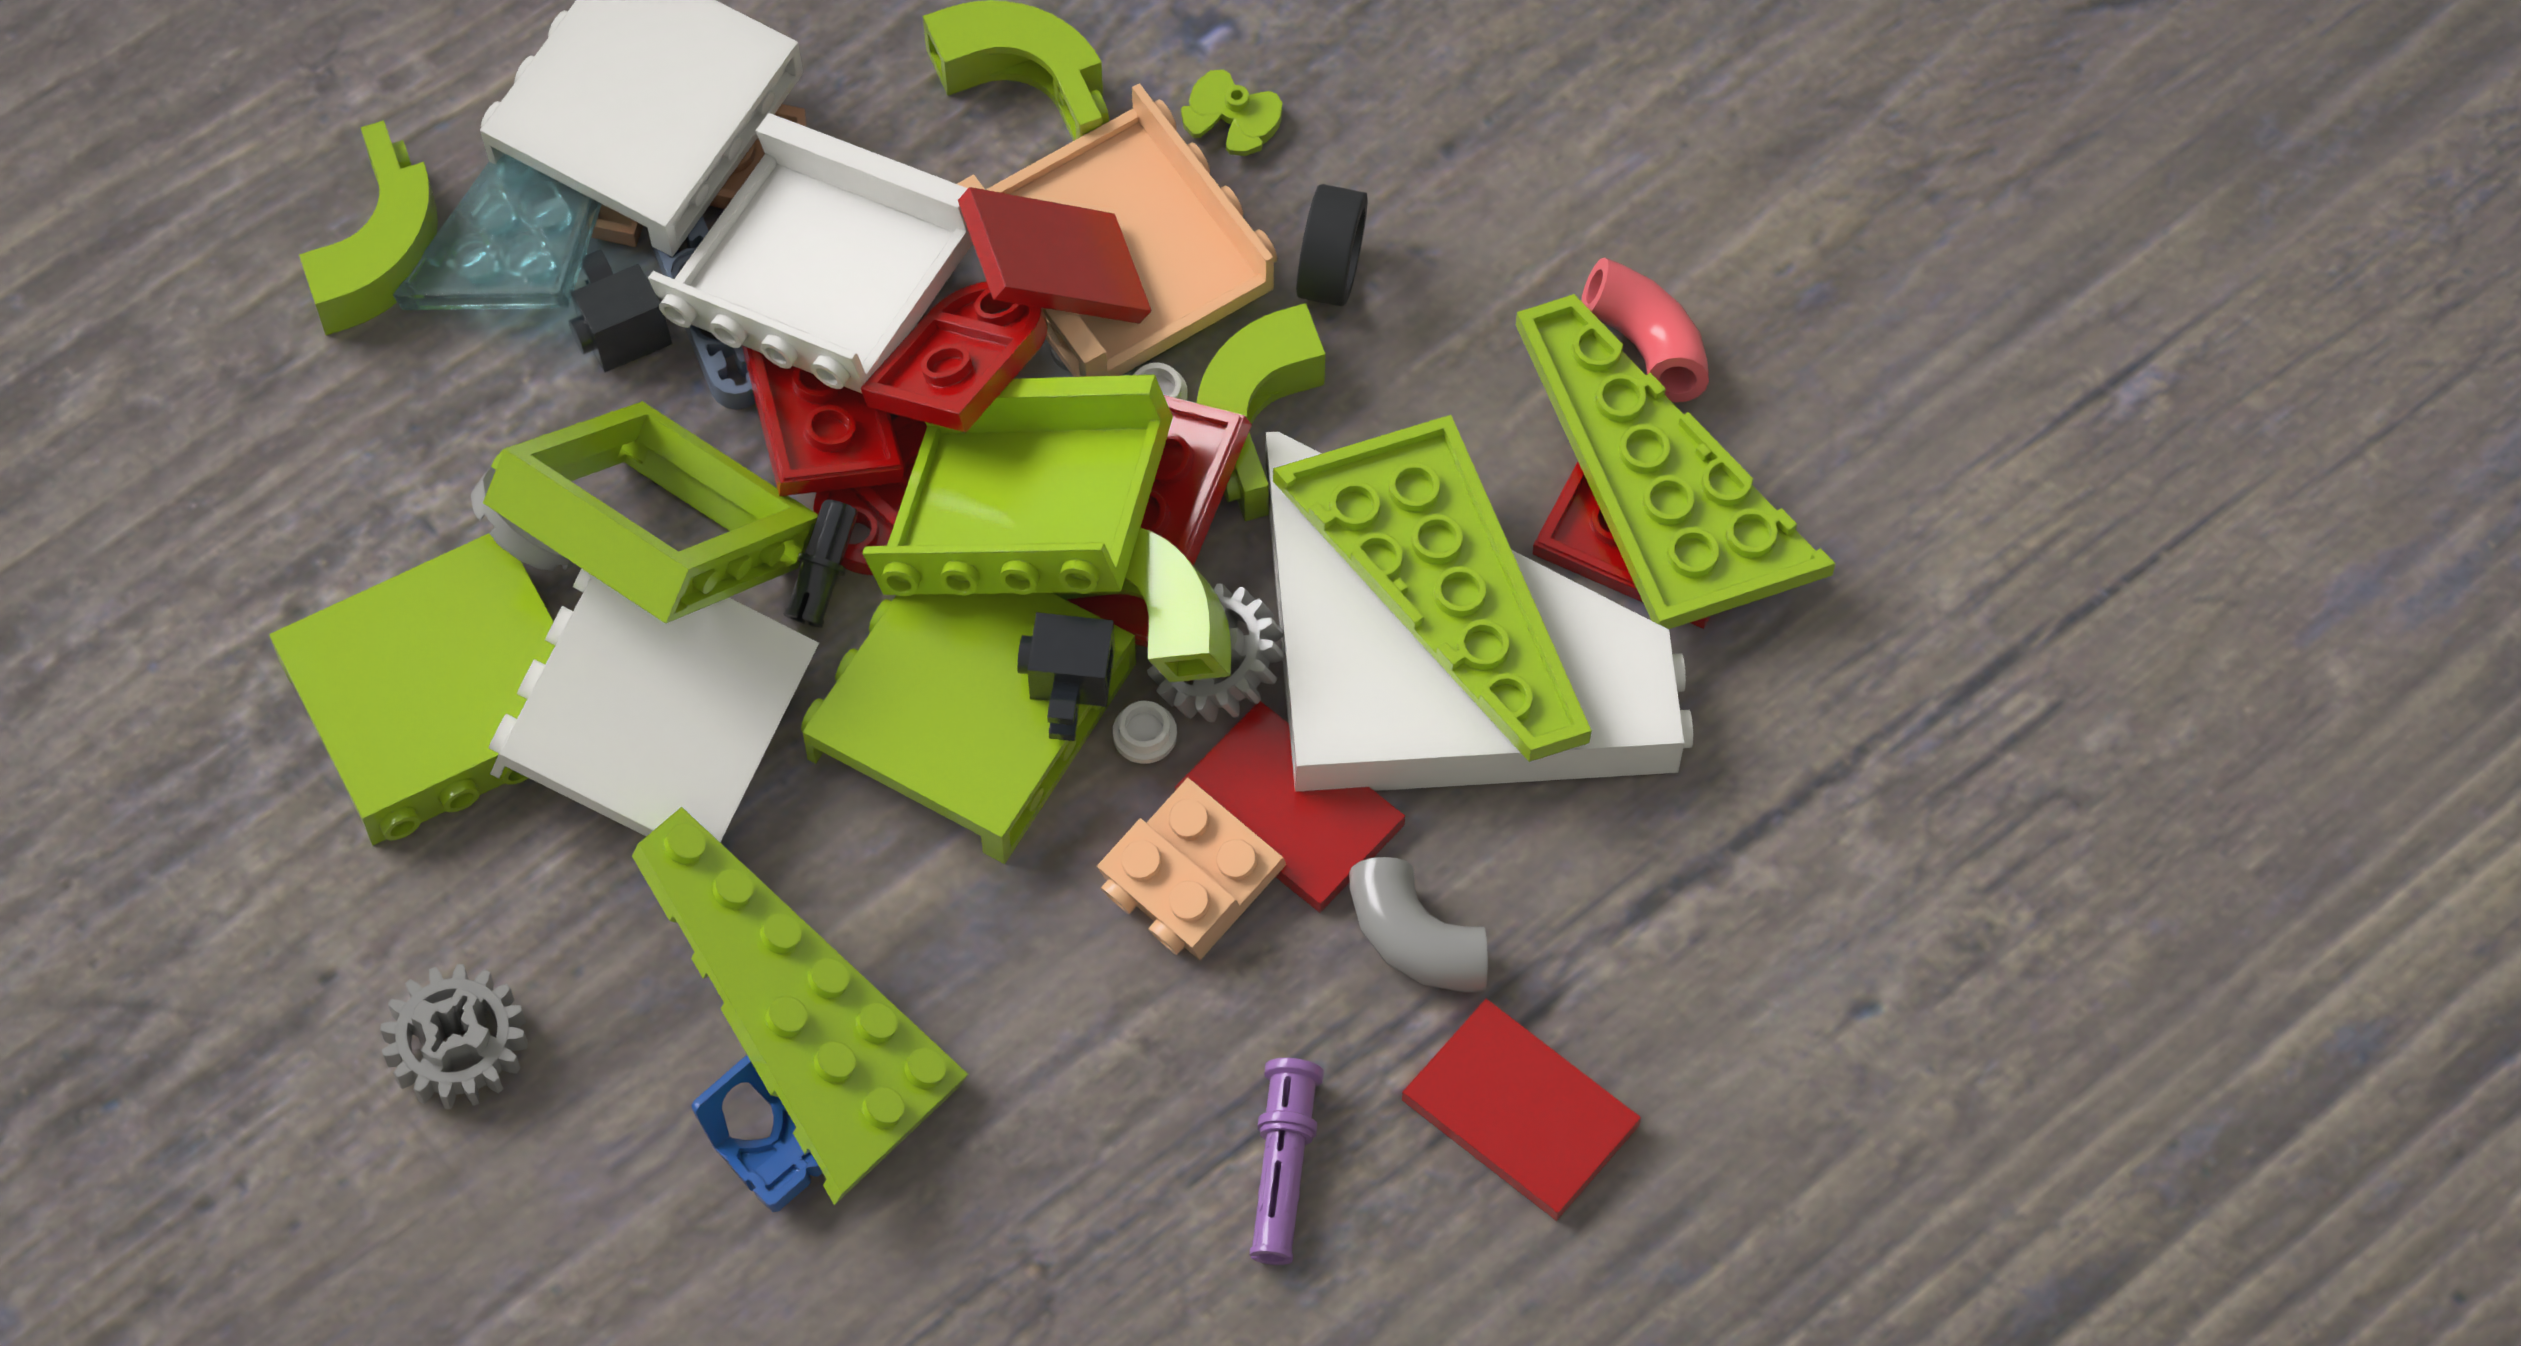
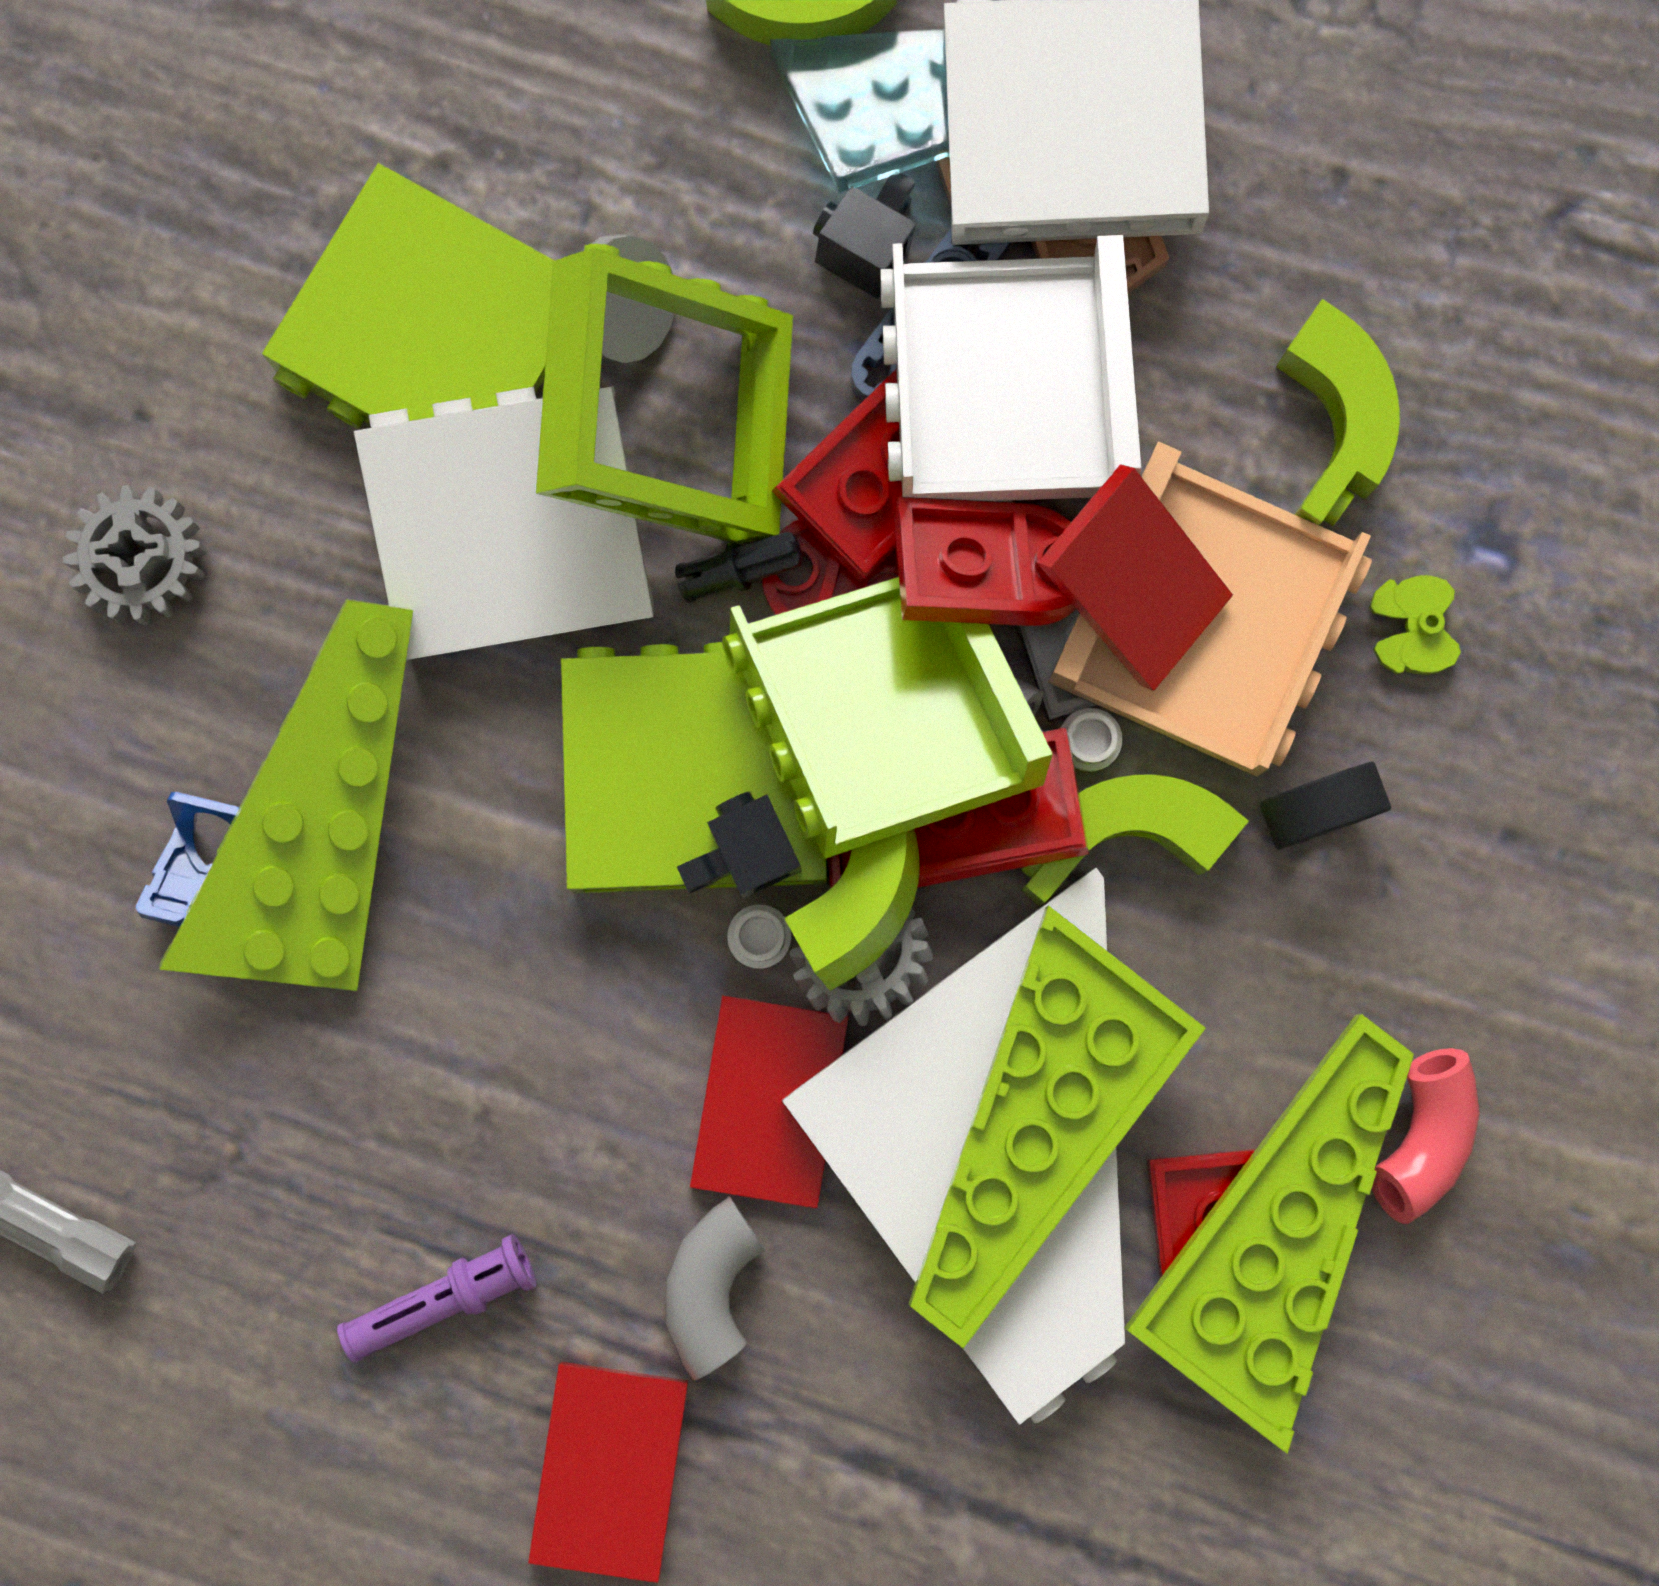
camera: 60 degrees right, 20 degrees up
light nougat plate [1097,777,1286,960] -> none

